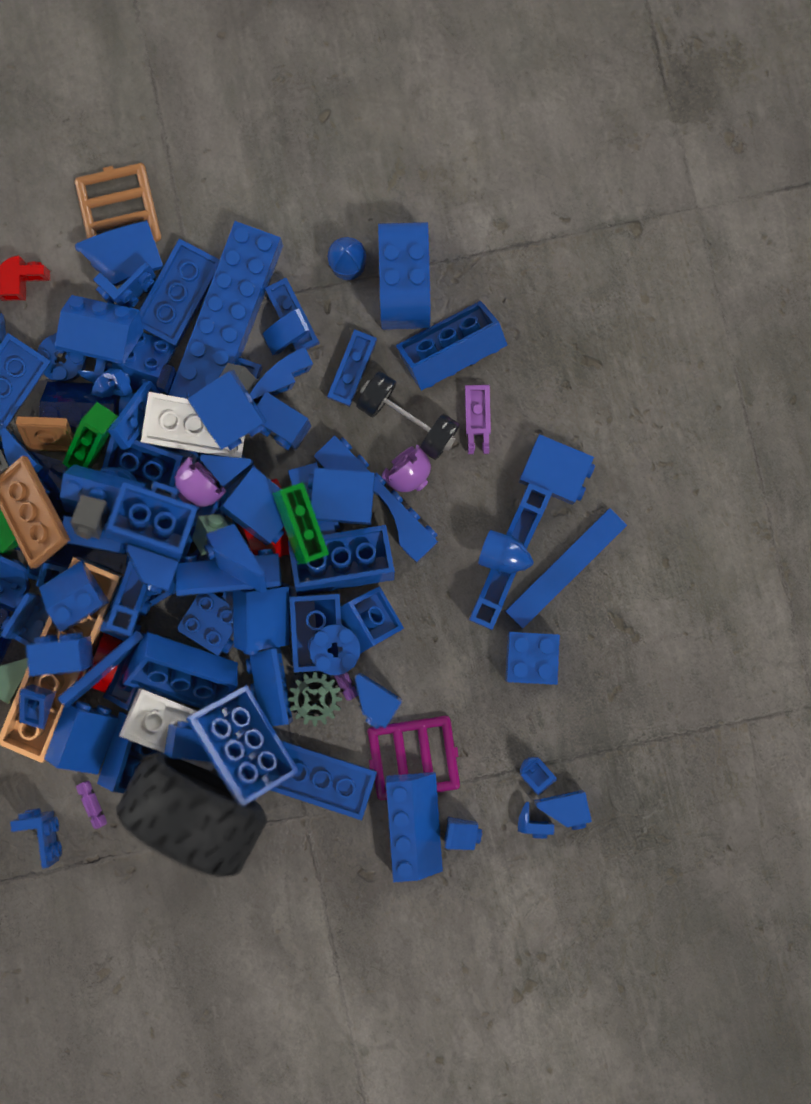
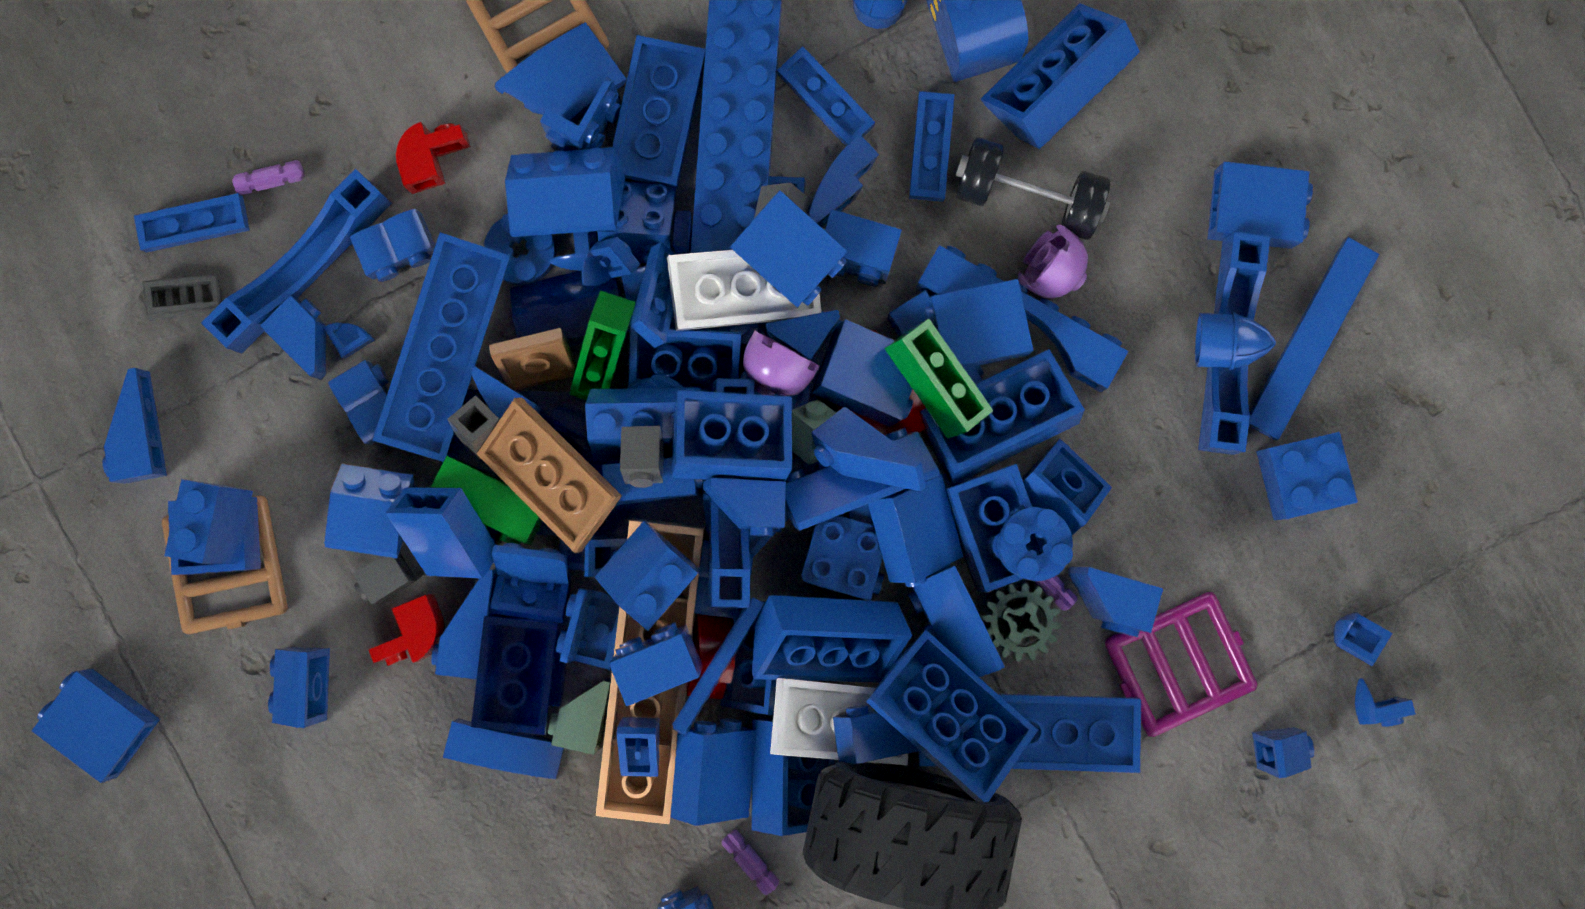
camera: 15 degrees left, 0 degrees up
blue slope [262,308,309,355] -> none
blue slope [386,772,443,882] -> none
medium lavender hinge [465,385,491,454] -> none
blue slope [534,790,592,830] -> none

